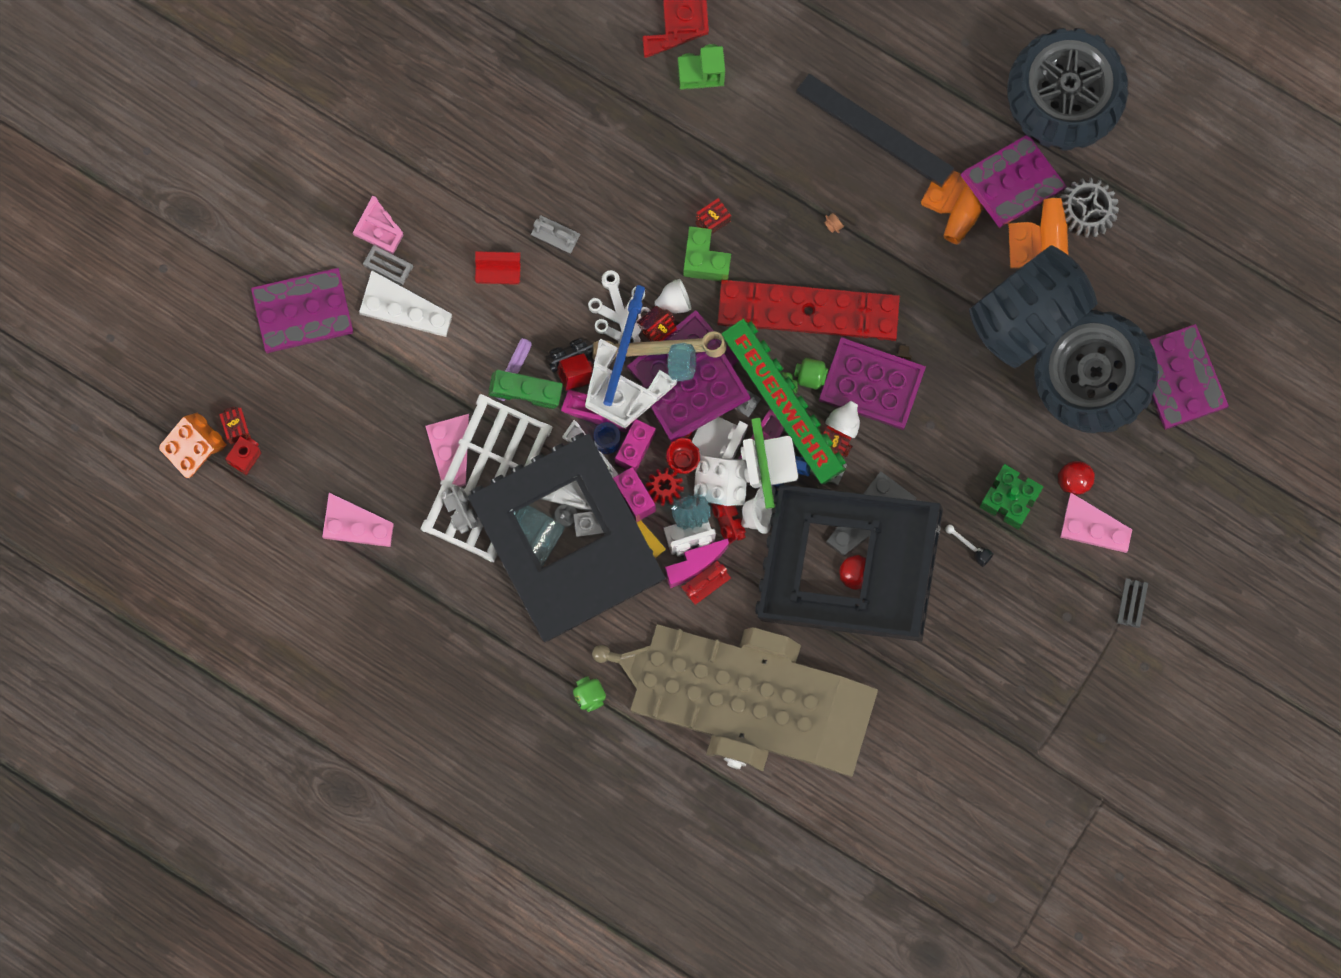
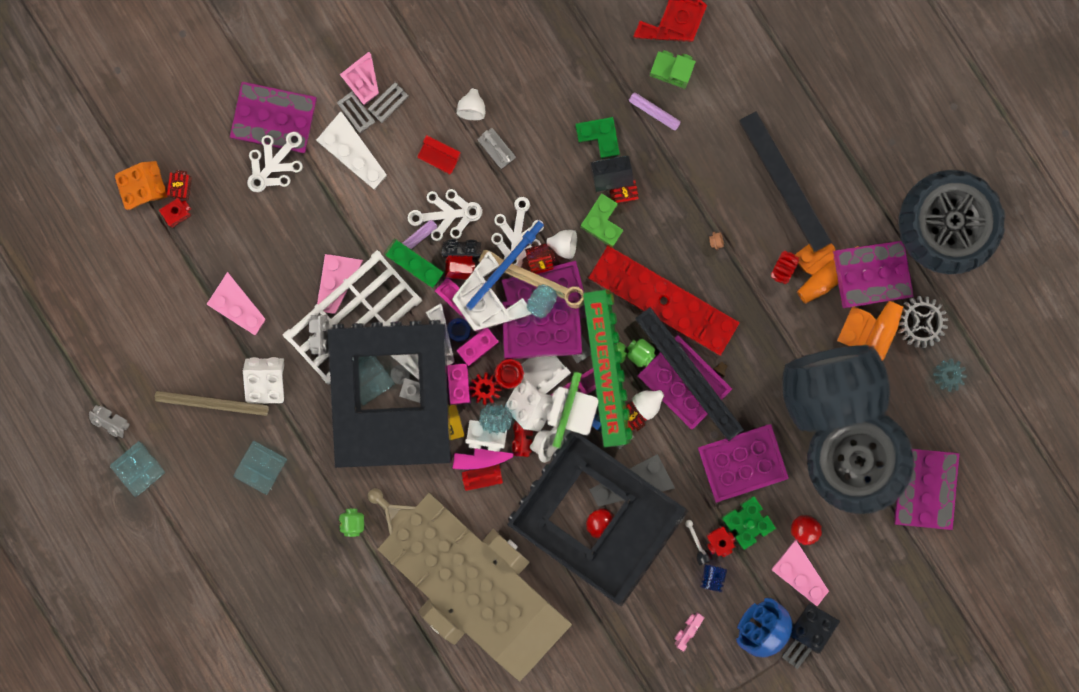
camera: 25 degrees right, 10 degrees up
none -> light grey hinge [89,405,130,438]
none -> clear light blue slope [110,441,165,497]
none -> dark tan axle [155,391,269,416]
none -> clear light blue slope [233,441,287,495]
none -> white bracket [243,357,284,403]
none -> white plant [247,132,303,192]
none -> light grey tile [368,83,409,123]
none -> white plant [408,189,482,241]
none -> white helmet [456,89,486,120]
none -> green plate [575,117,620,159]
none -> black slope [589,156,634,192]
none -> lavender axle [629,93,680,130]
none -> black tile [635,307,744,441]
none -> bright pink wing [674,612,704,652]
none -> magenta plate [698,424,789,502]
none -> clear blue piece [700,564,727,592]
none -> red brick [706,526,736,557]
none -> blue cylinder [736,598,792,658]
none -> red gear [771,251,799,284]
none -> black hinge [790,603,840,654]
none -> clear light blue gear [933,359,967,392]

